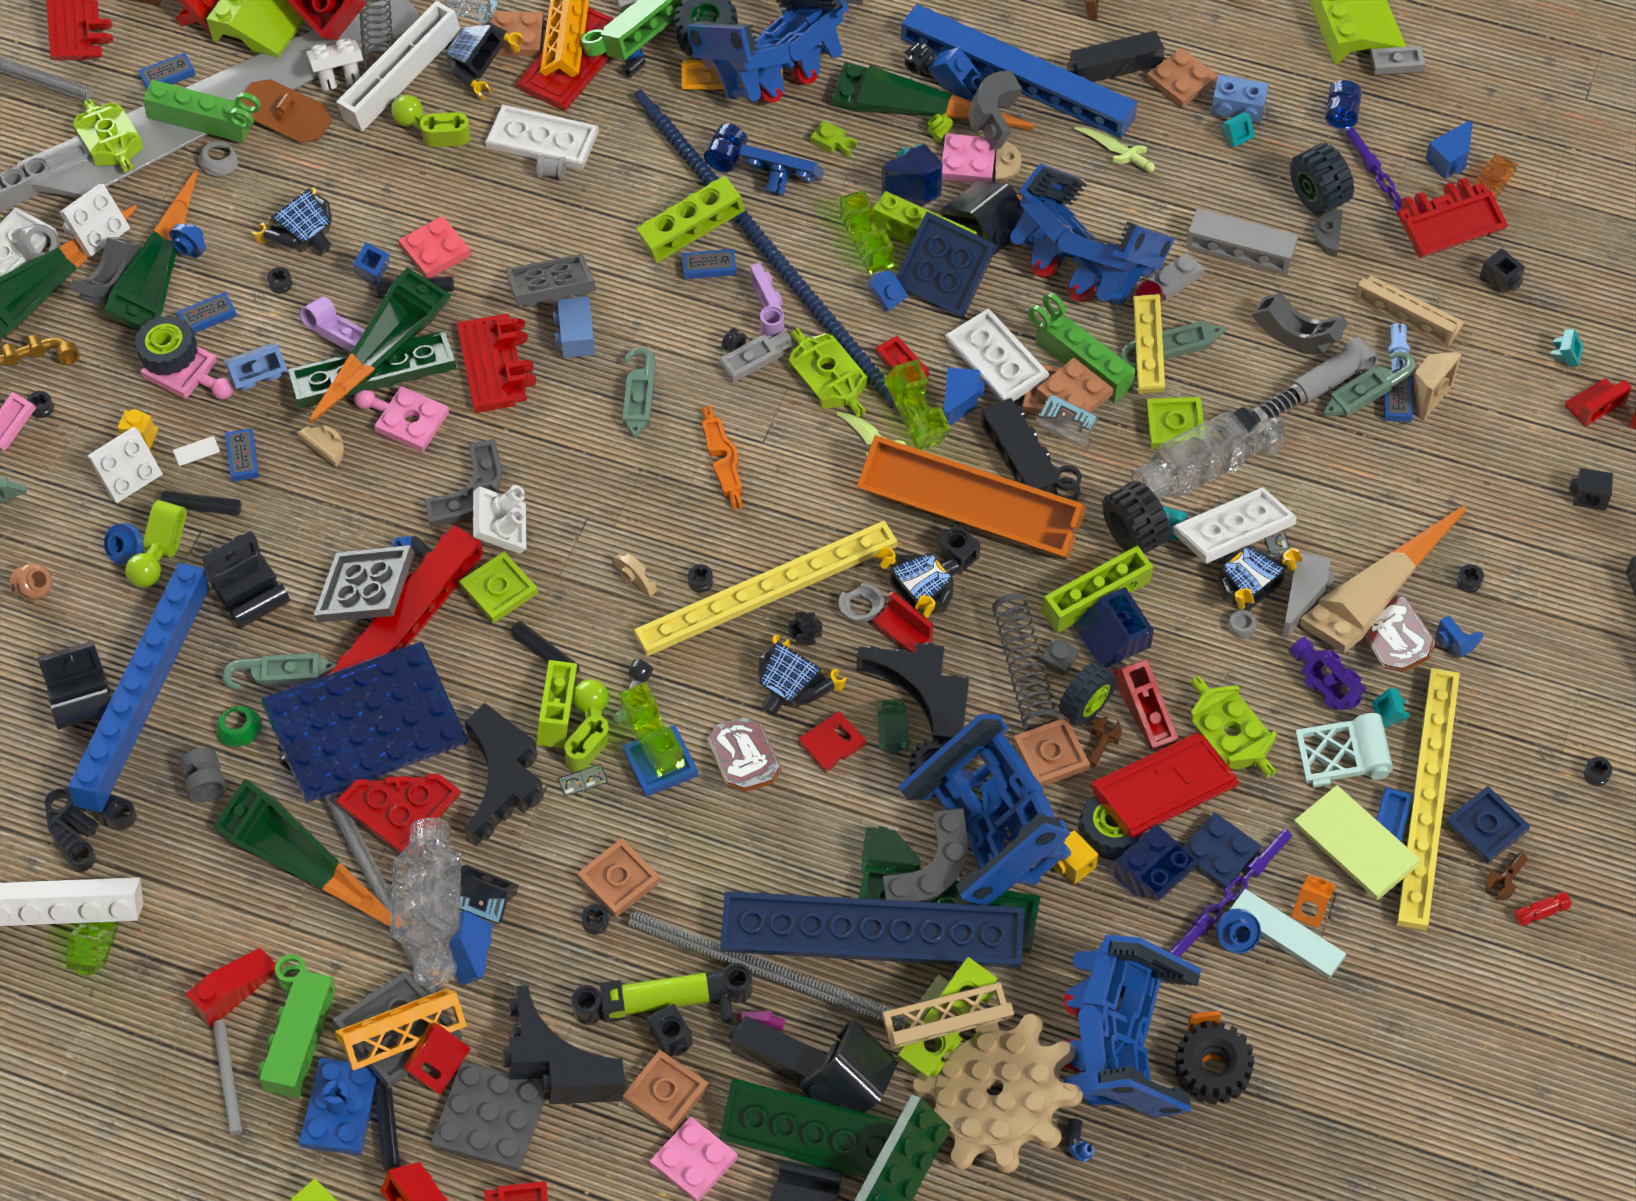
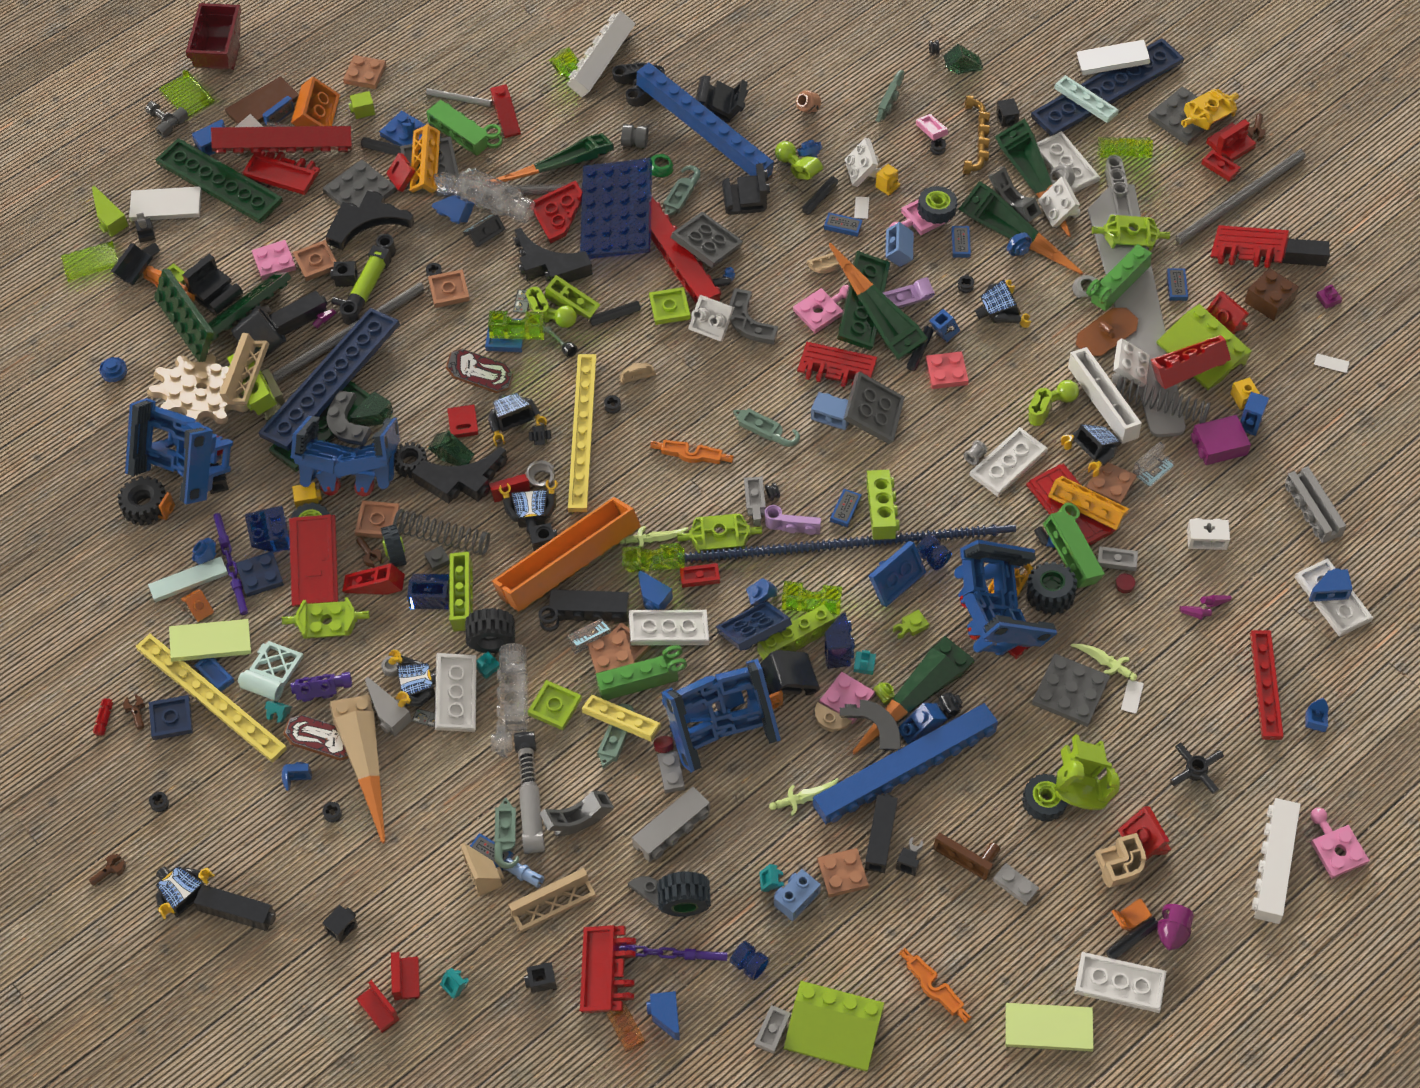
camera: 120 degrees right, 0 degrees up
none -> black piece [896,837,923,876]

